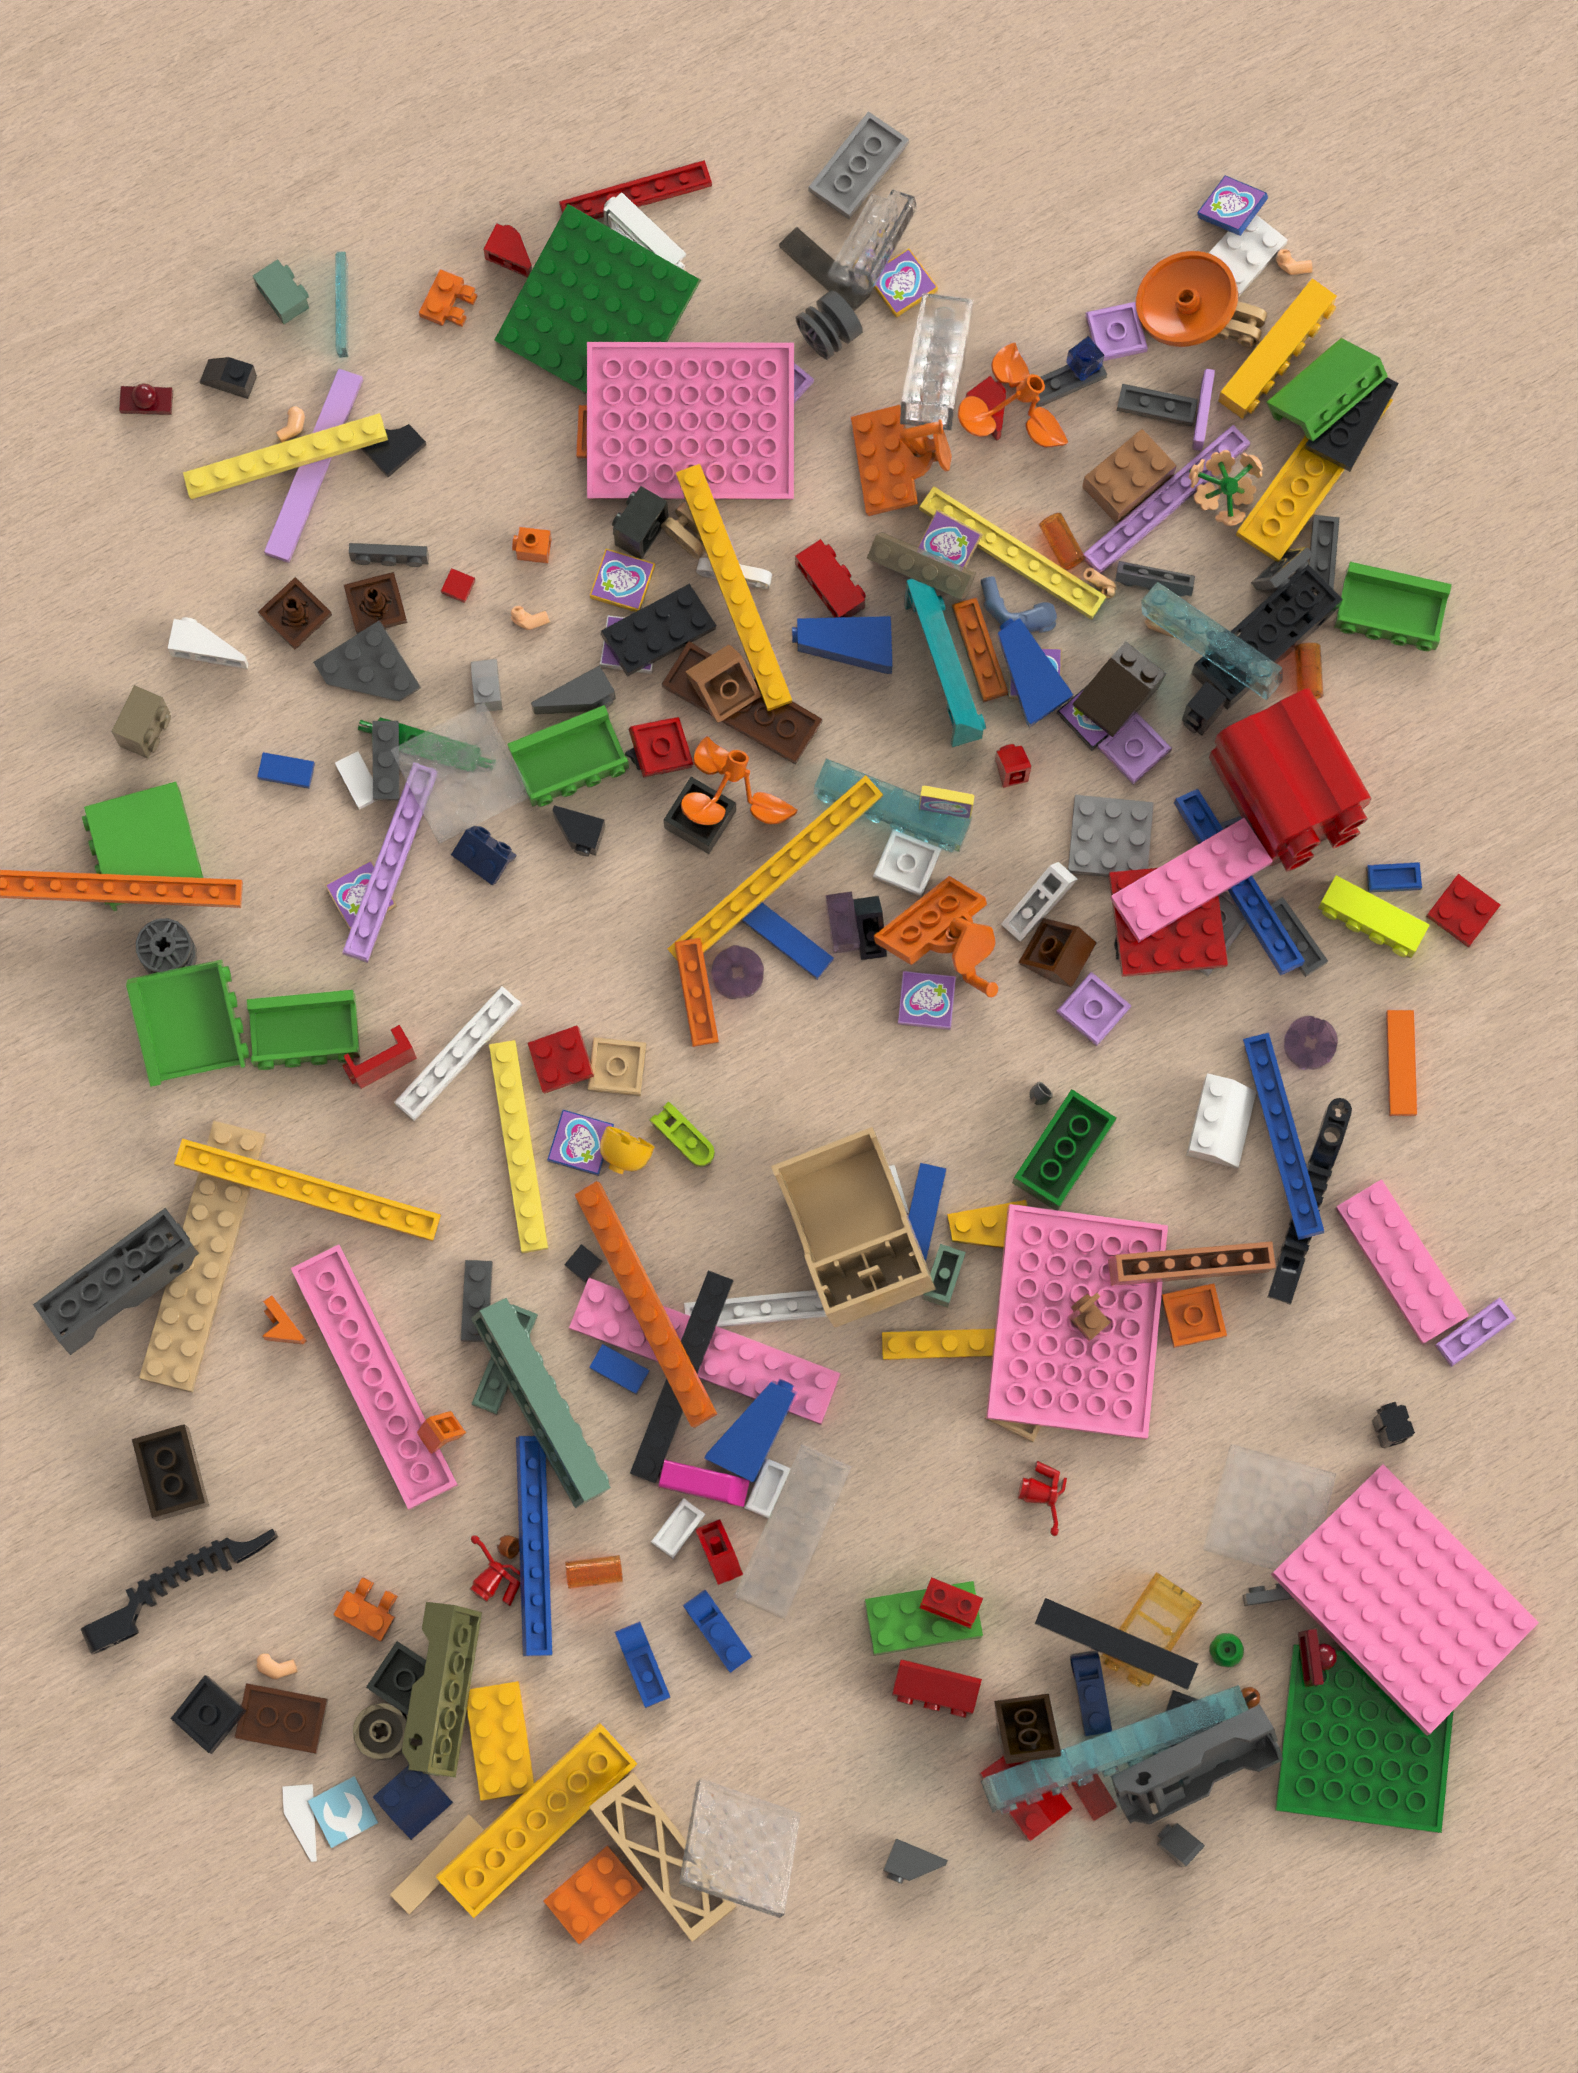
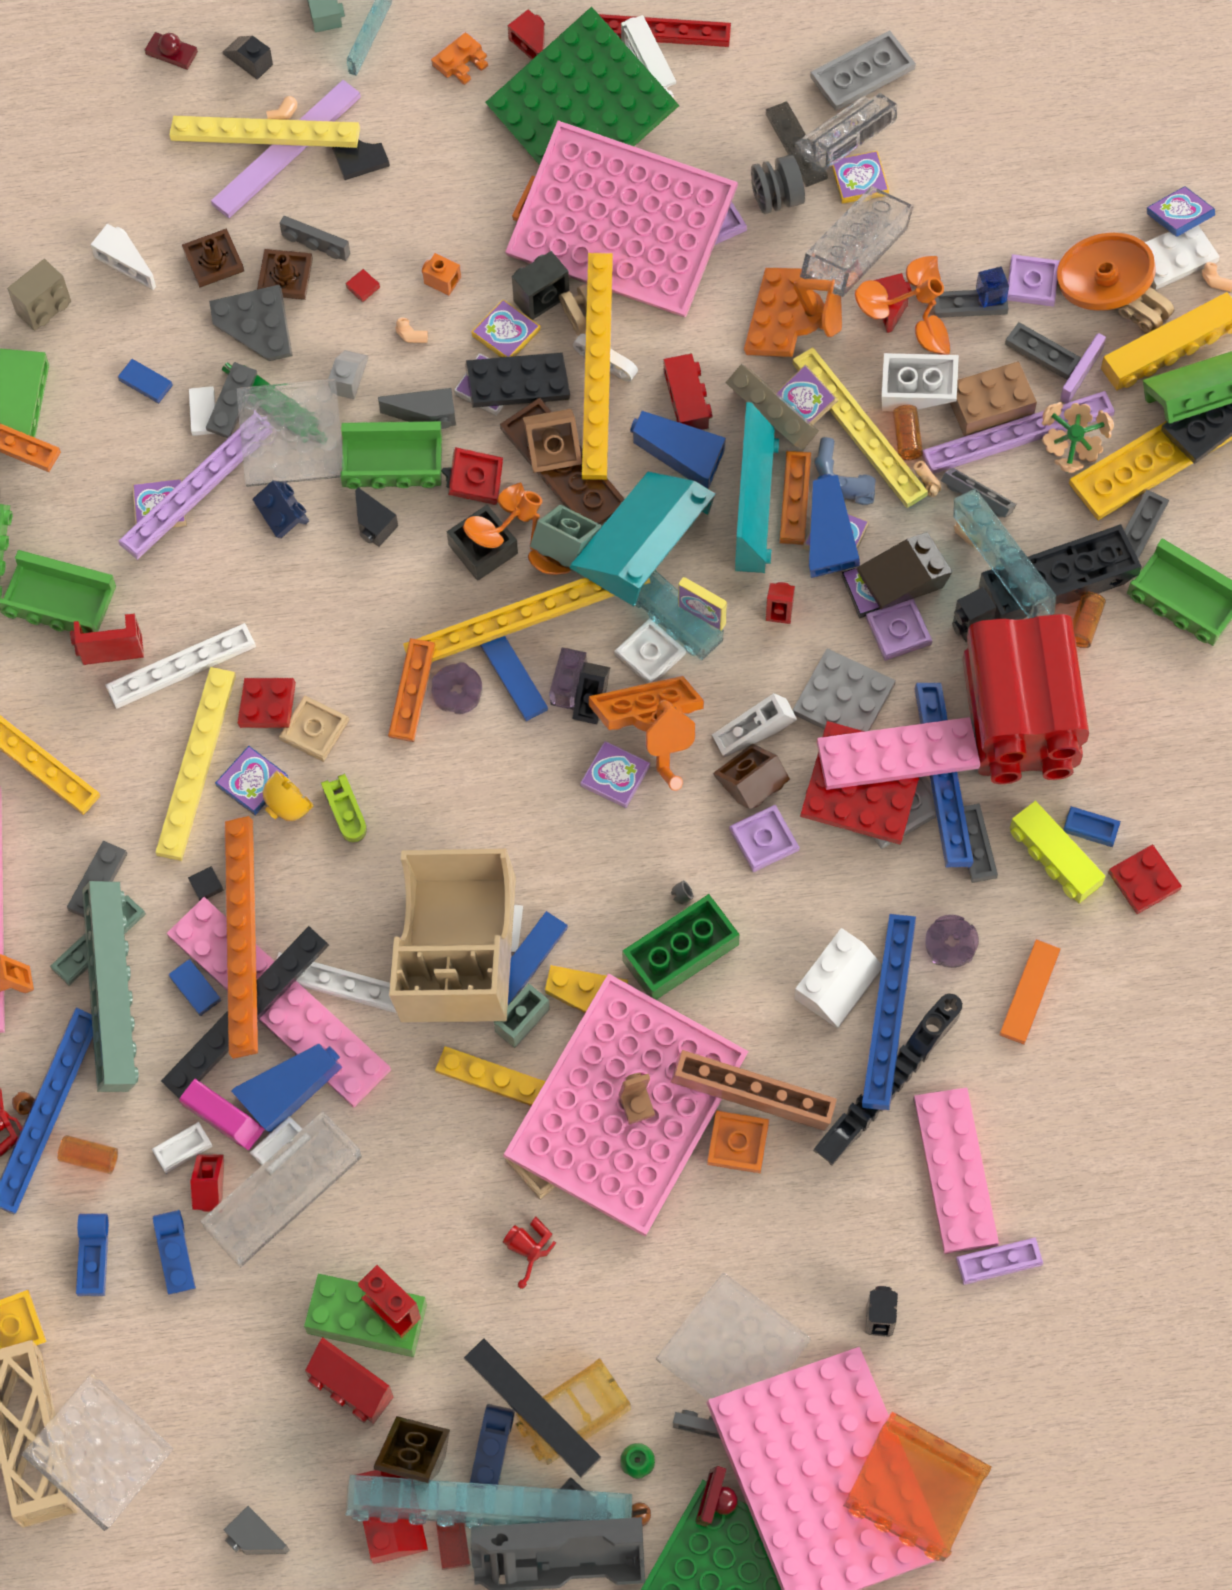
camera: 25 degrees right, 10 degrees down
dark grey plate [1251,547,1313,590] -> none
none -> sand green brick [530,504,602,567]
none -> teal slope [570,471,716,607]
none -> clear orange panel [843,1411,992,1562]
none -> white slope [882,353,959,412]

